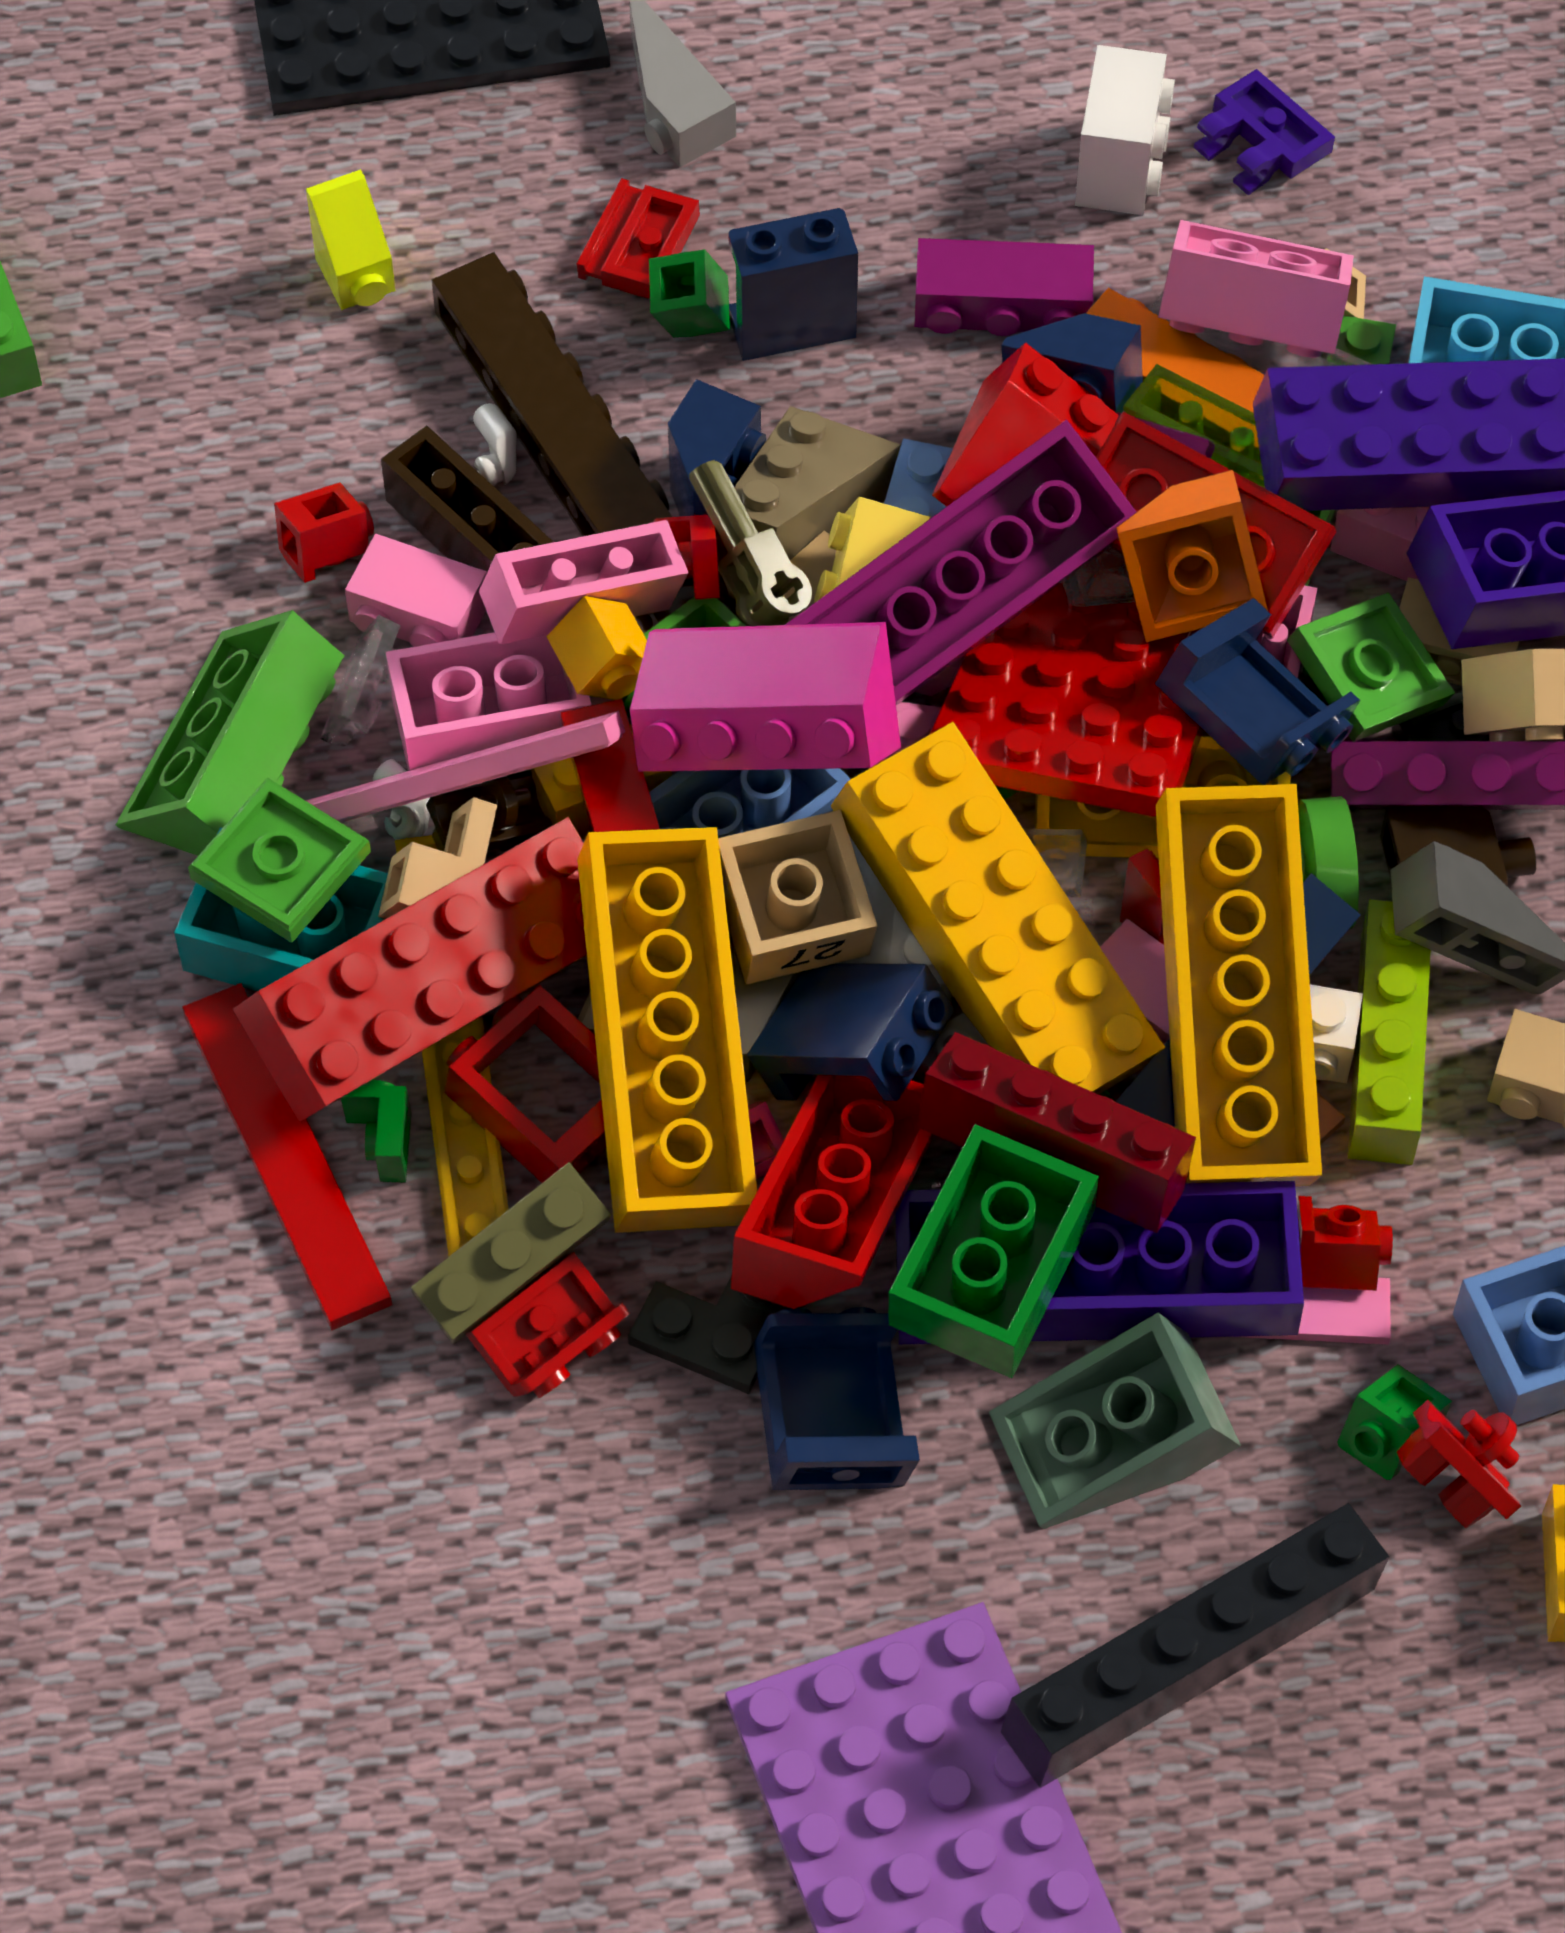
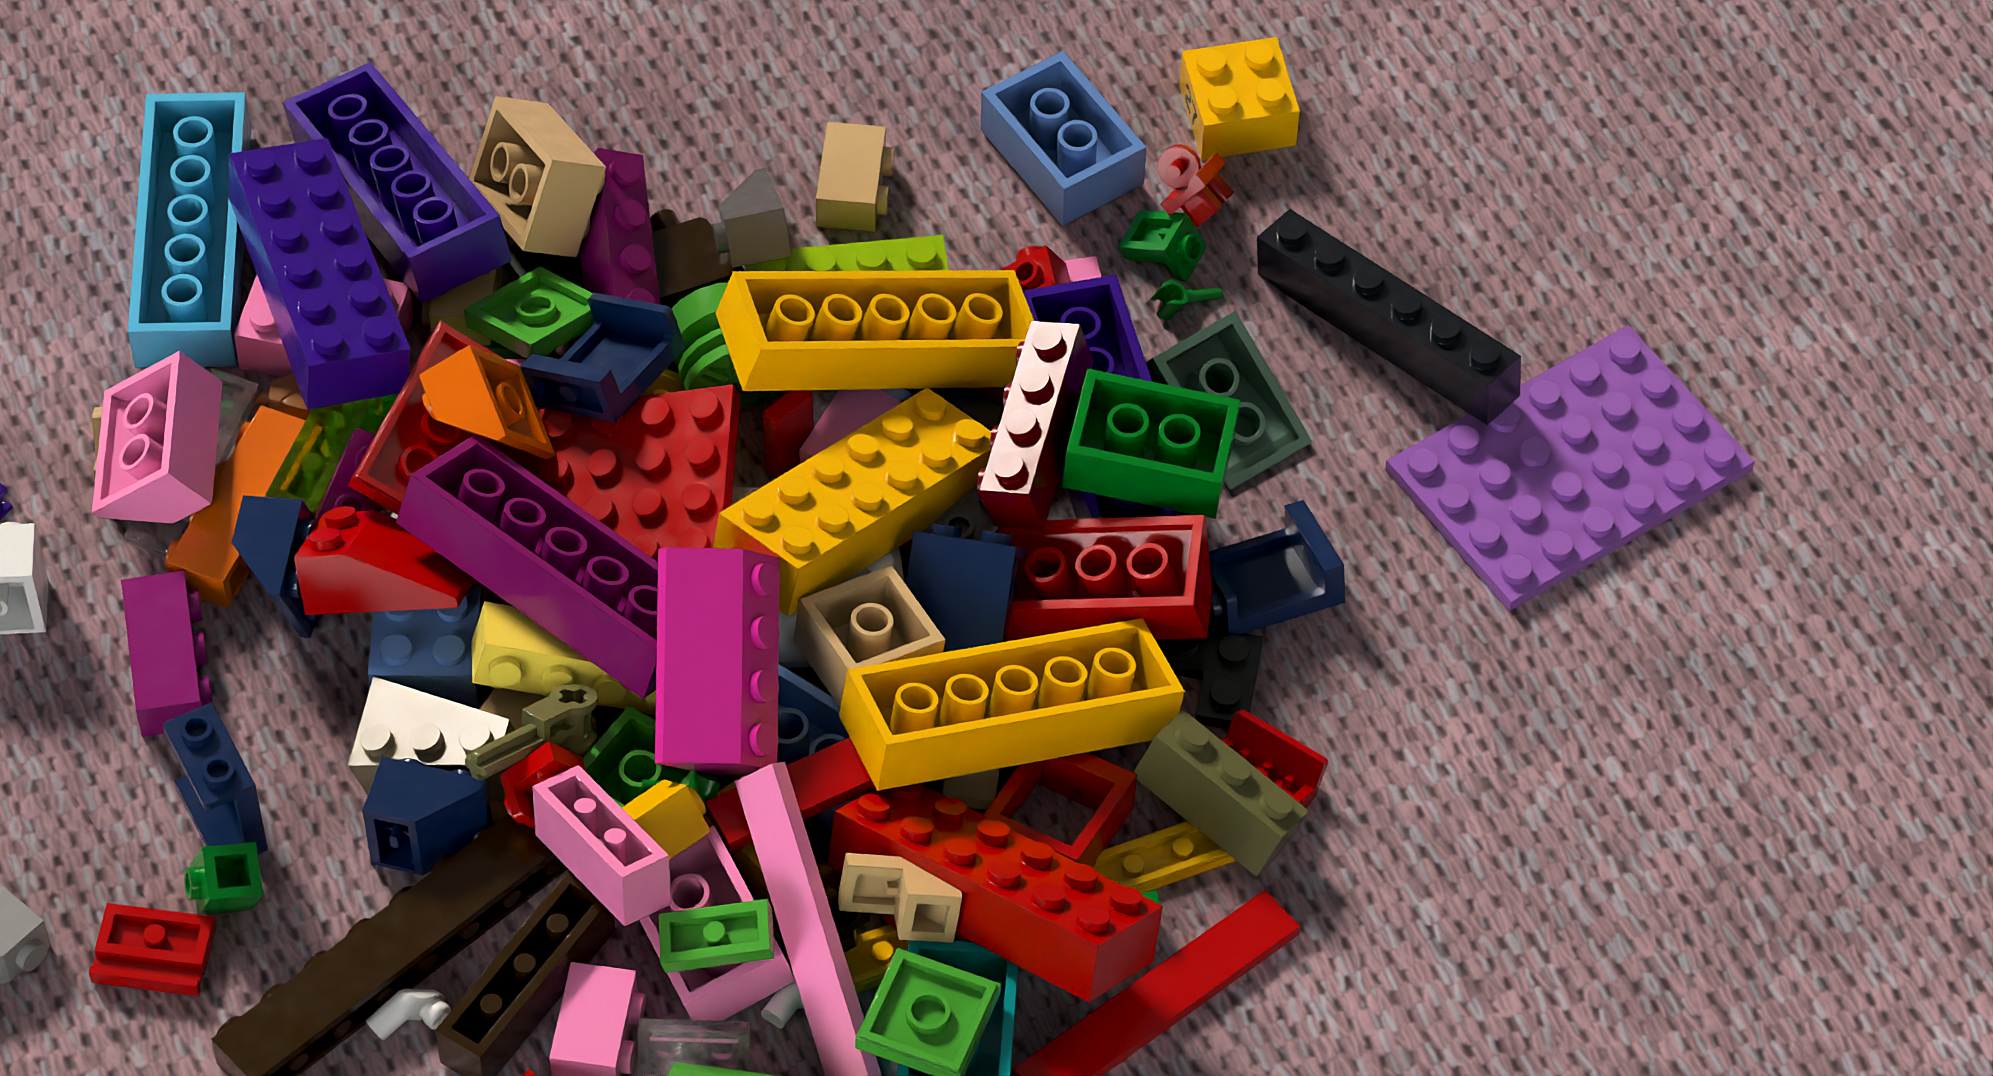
camera: 105 degrees left, 5 degrees down
none -> bright green plate [659,899,774,973]
none -> green hand [1150,280,1223,320]

